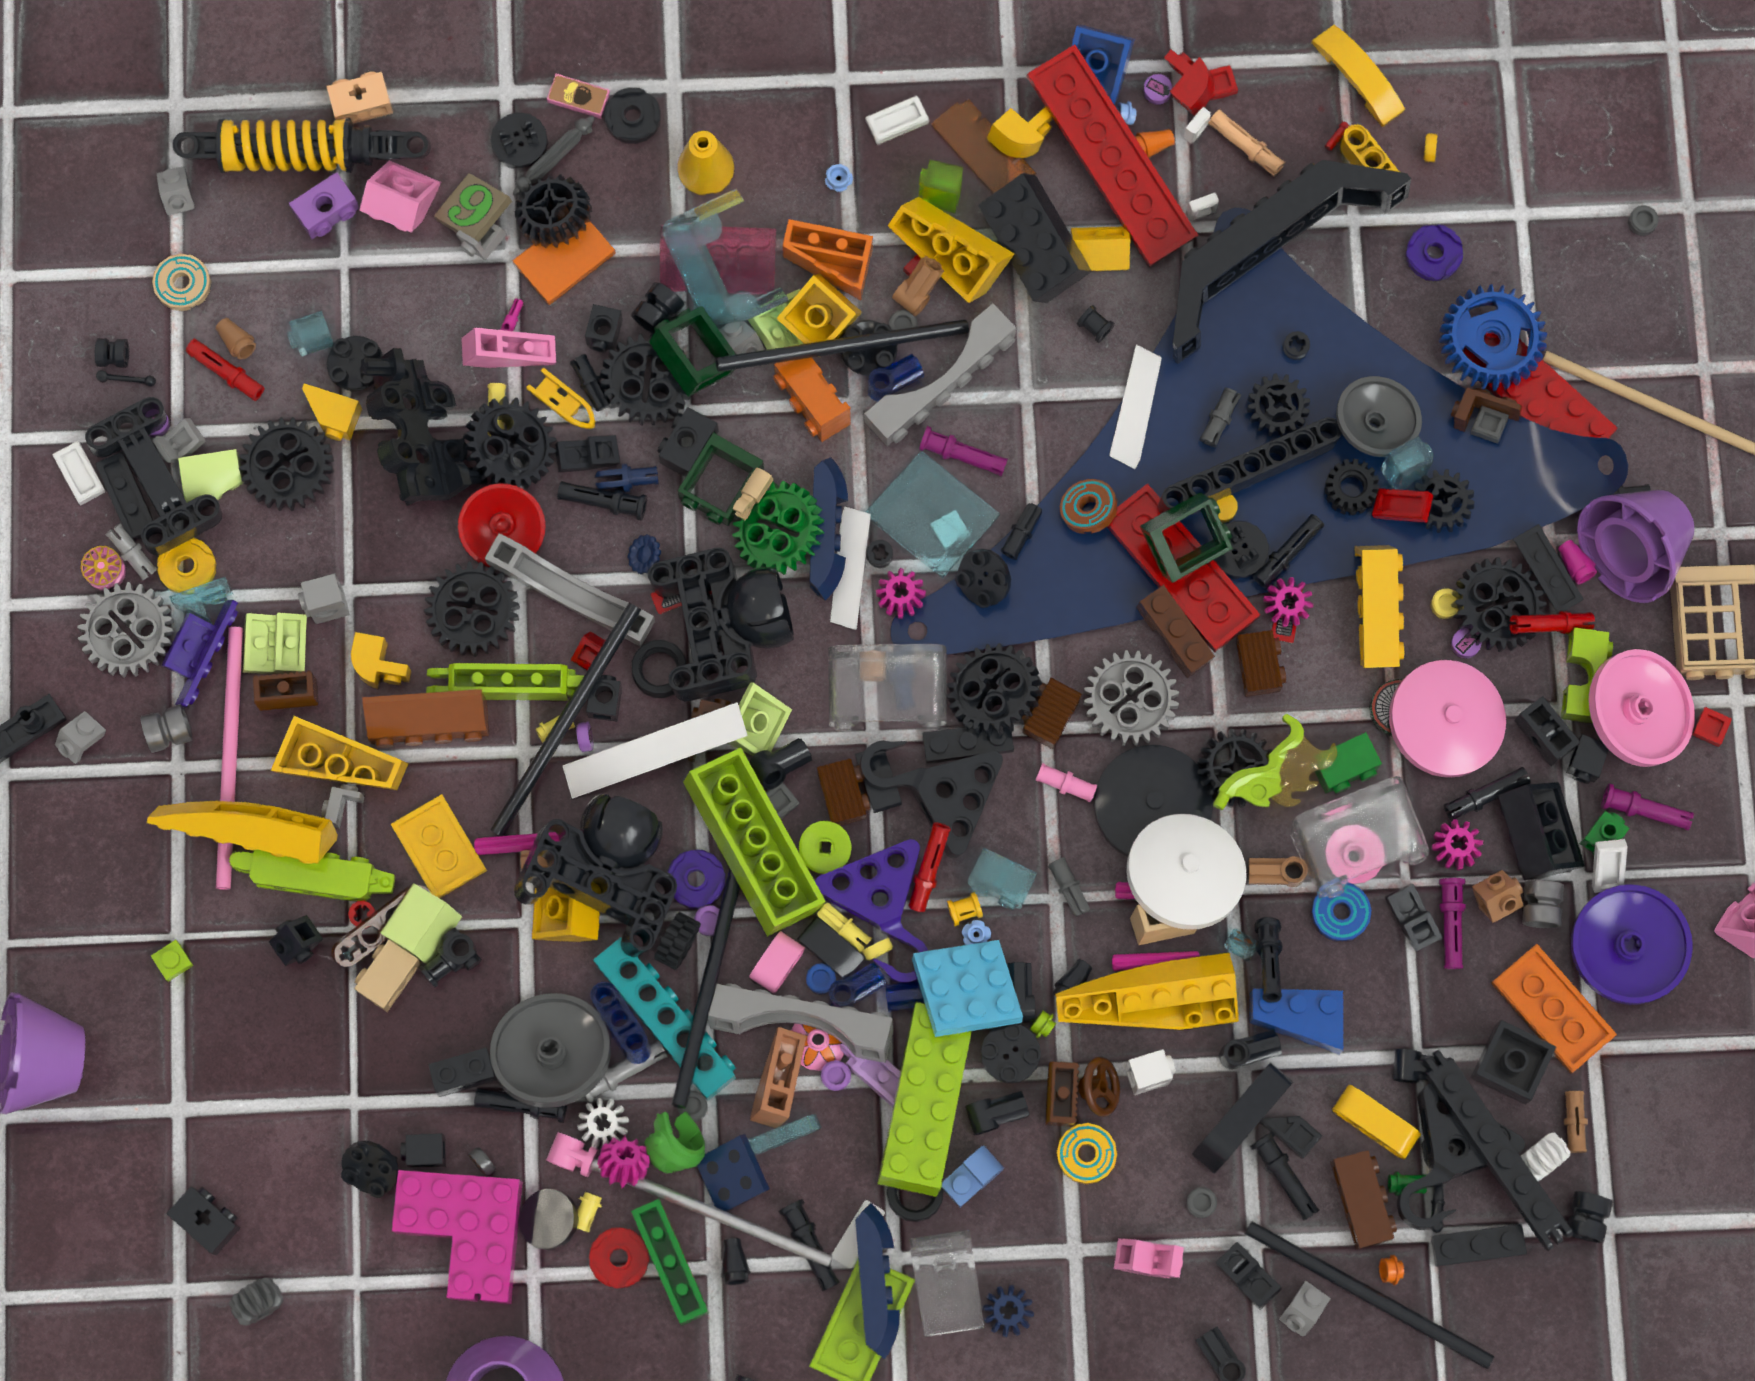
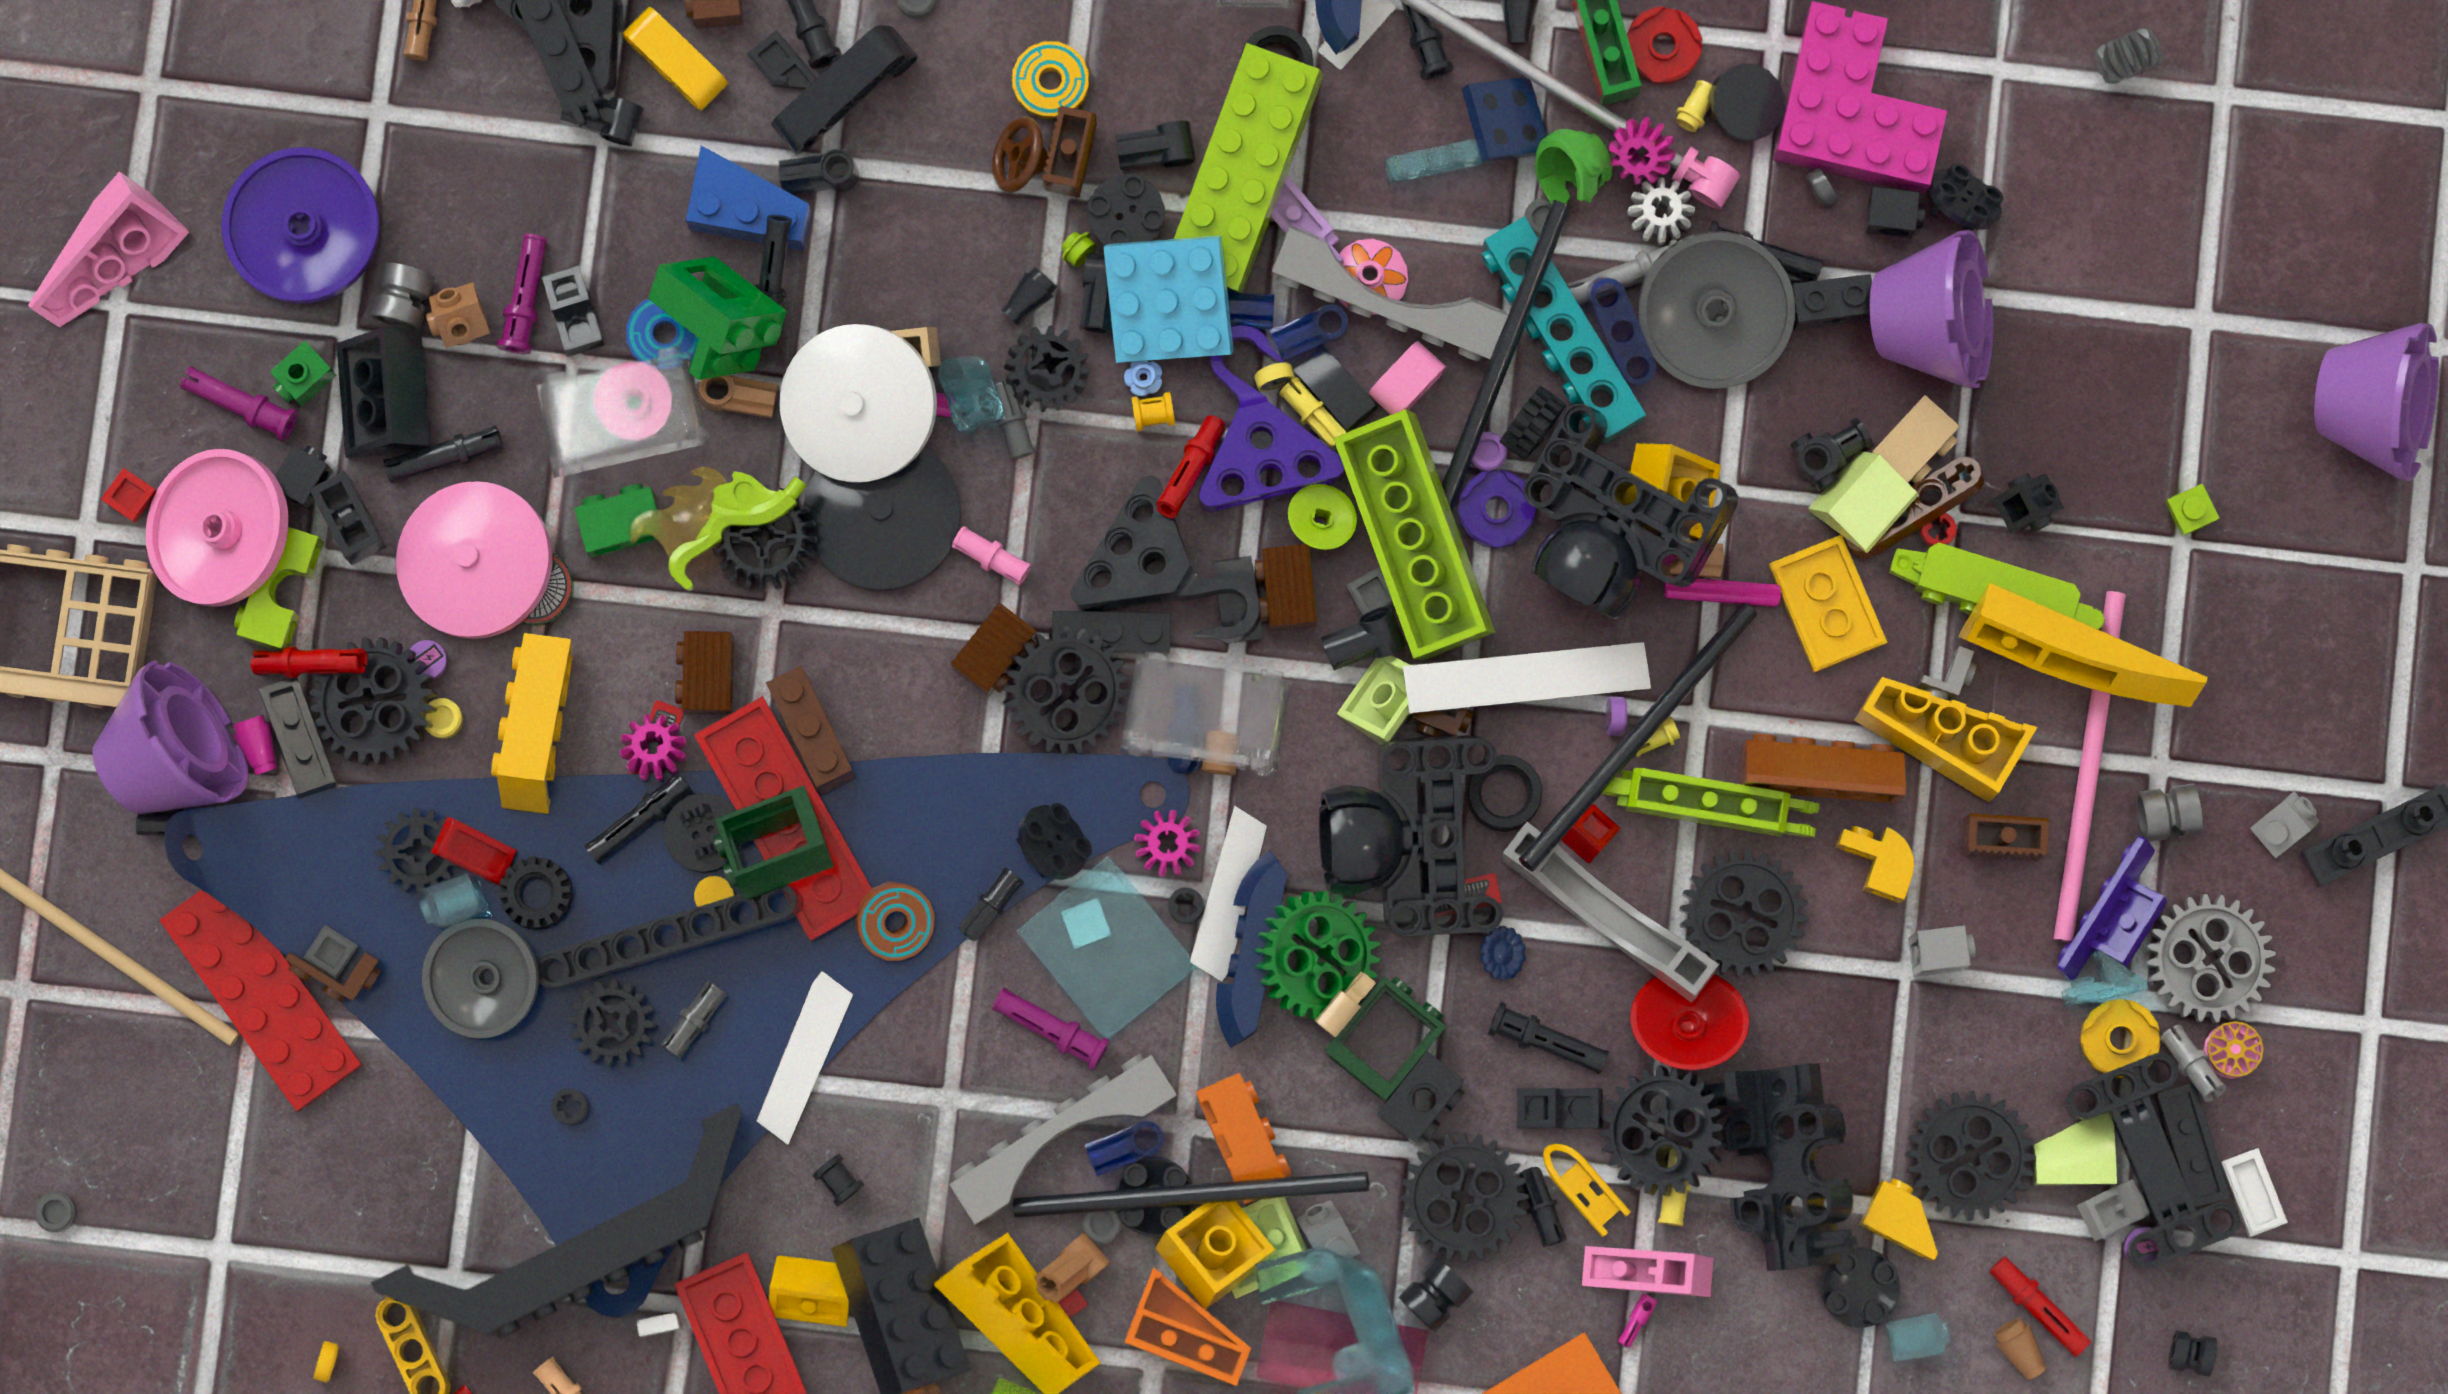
camera: 170 degrees left, 5 degrees up
black hinge [96,370,156,387] -> none
black brick [166,1186,240,1256] -> none
yellowish green slope [242,613,307,674] -> none
black brick [585,304,623,352] -> none
black brick [586,675,622,722] -> none
dark blue arm [594,463,659,493] -> none
dark green window [649,306,736,397] -> none
nougat slope [750,1027,806,1129] -> none
blue tile [806,964,836,995] -> none
medium lavender tile [820,1060,851,1091] -> none
medium blue brick [941,1145,1004,1208] -> none
clear light blue brick [967,848,1037,910] -> none
yellow wedge [1055,953,1239,1030] -> none
light grey gear [1083,650,1179,746] -> none
dark pink axle [1112,951,1200,971] -> none
white brick [1125,1049,1176,1096] -> none
clear light blue slope [1223,928,1258,961] -> none
dark purple tile [1406,224,1463,281] -> none
dark pink gear [1432,819,1483,871] -> none
blue gear [1439,284,1547,391] -> none
black brick [1471,1020,1556,1104] -> none
orange tile [1491,944,1617,1074] -> none
white tile [1592,839,1627,893] -> none
none -> green brick [648,256,787,380]
none -> clear light blue piece [938,355,1003,434]
none -> black gear [1004,326,1090,412]
none -> medium lavender cone [1870,230,1993,388]

